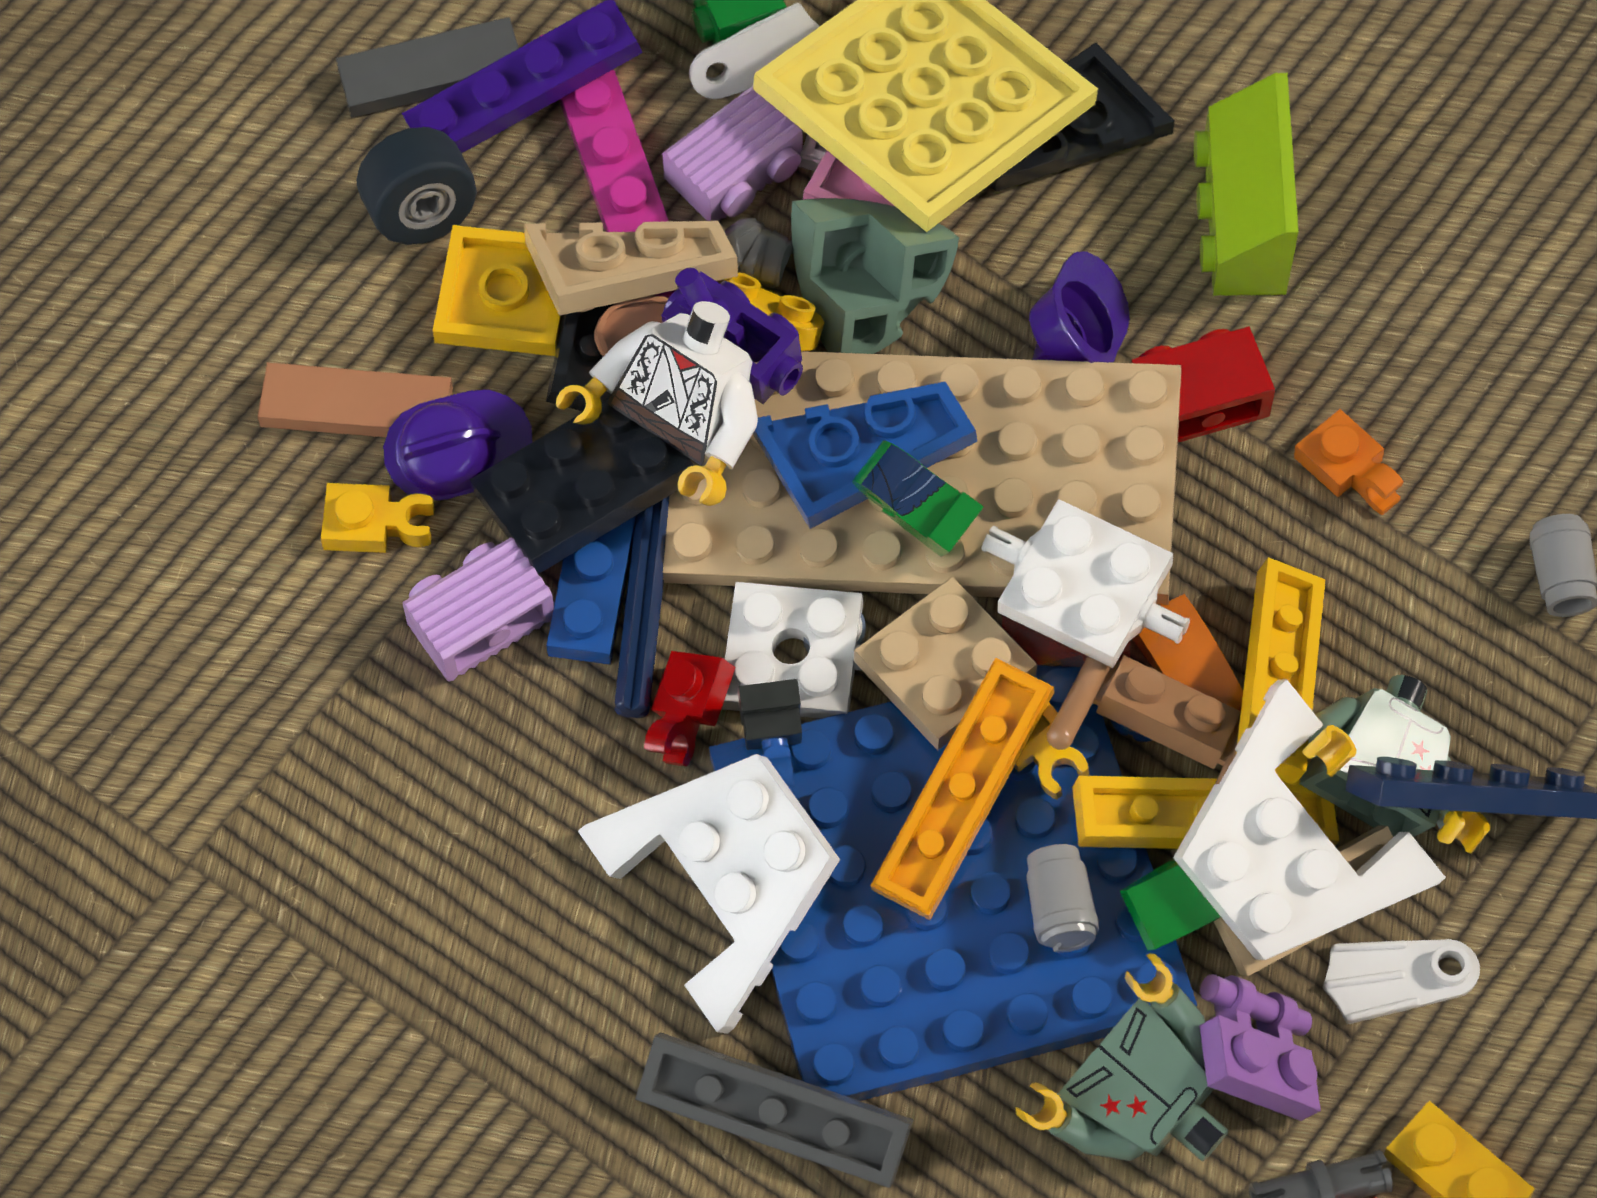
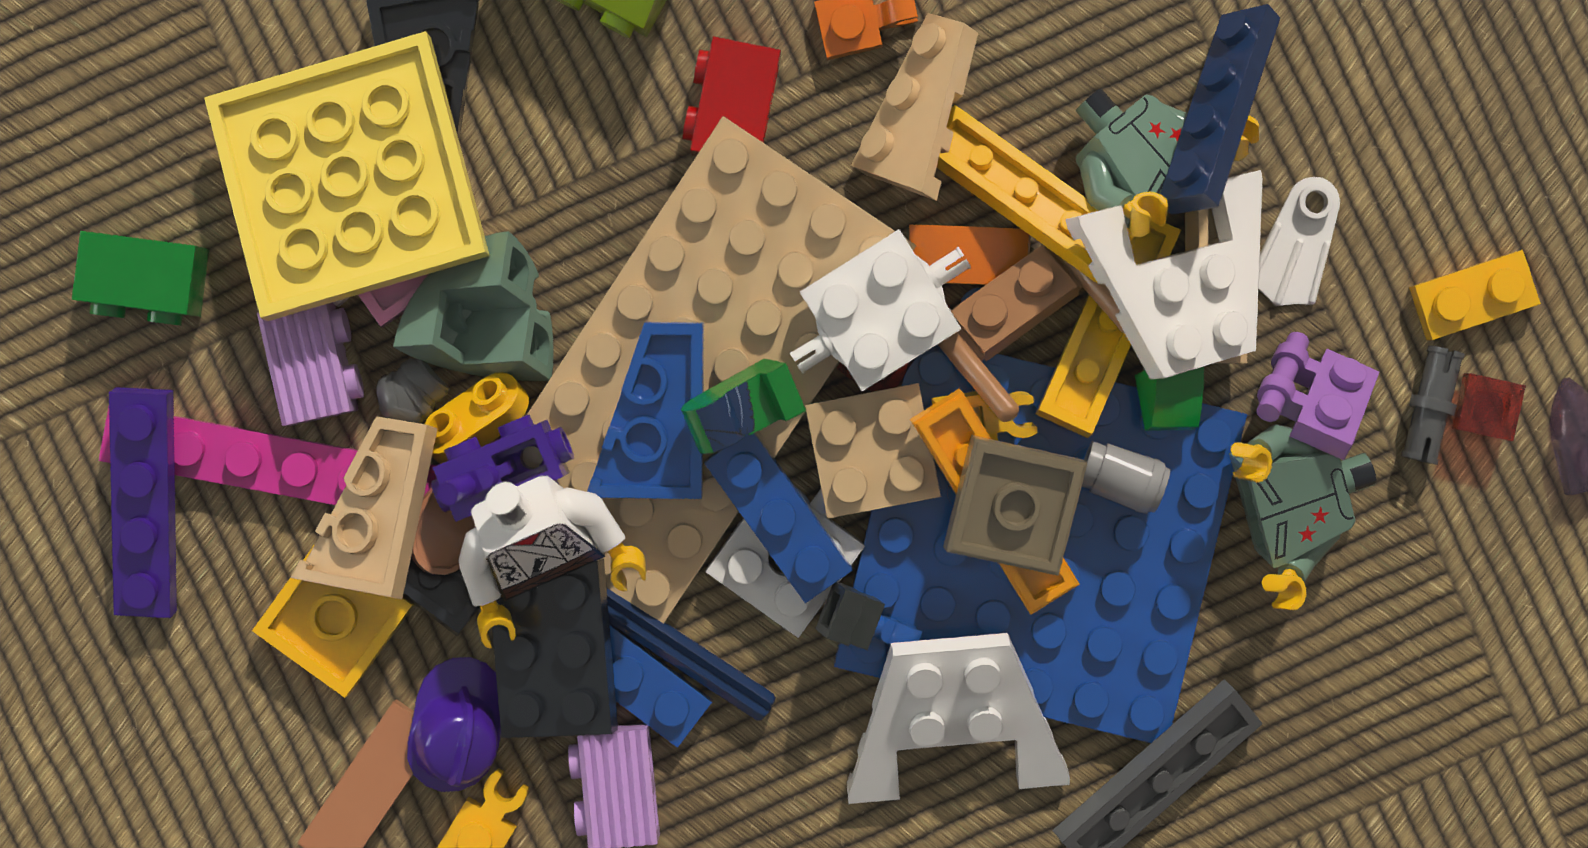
camera: 65 degrees left, 25 degrees up
dark grey tile [336,17,519,118] -> none
black wheel [356,127,477,245] -> none
red plate [644,651,736,767] -> none
white piece [690,3,820,99] -> none
dark purple piece [1029,251,1130,363] -> none
none -> blue plate [704,433,853,604]
none -> tan wing [851,13,978,201]
none -> dark tan tile [943,435,1088,576]

